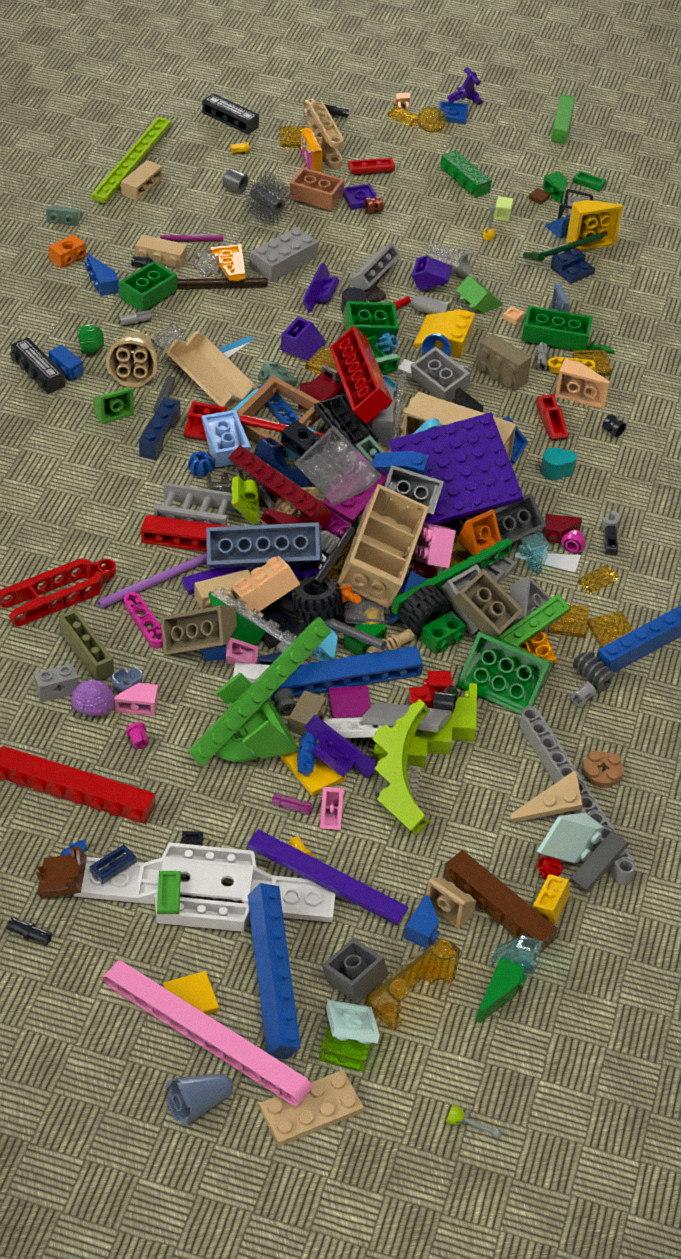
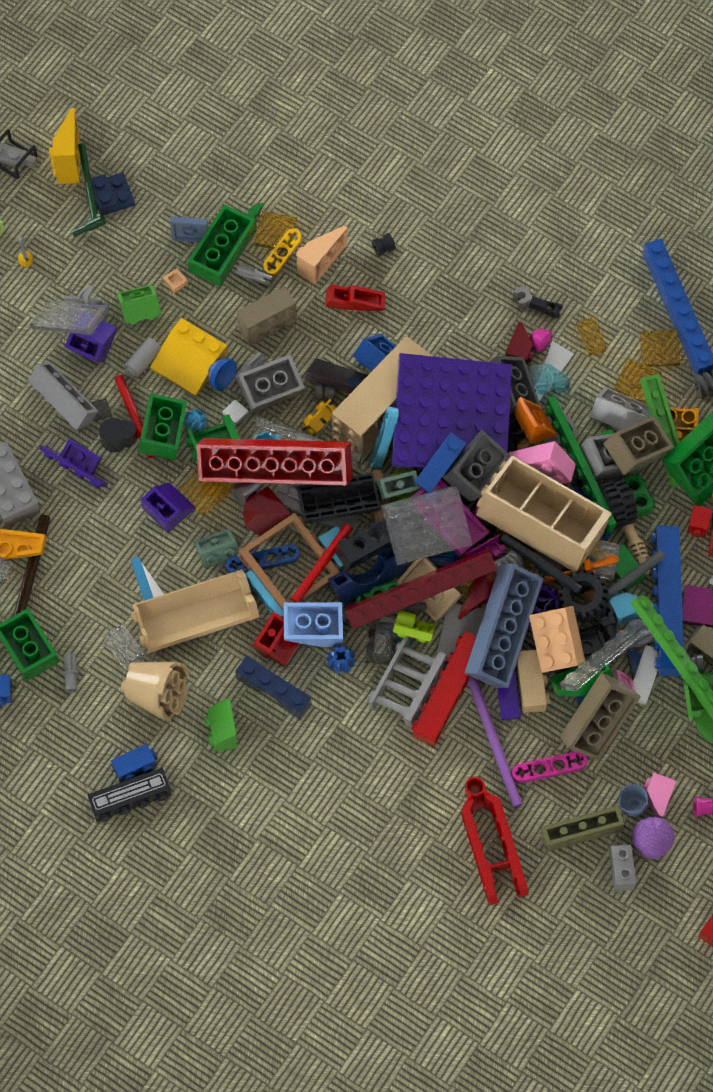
camera: 70 degrees left, 20 degrees up
green hair [77,325,104,354] -> none
dark grey axle [154,376,175,412] -> none
teal piece [541,447,577,480] -> none
blue slope [546,215,570,239] -> none

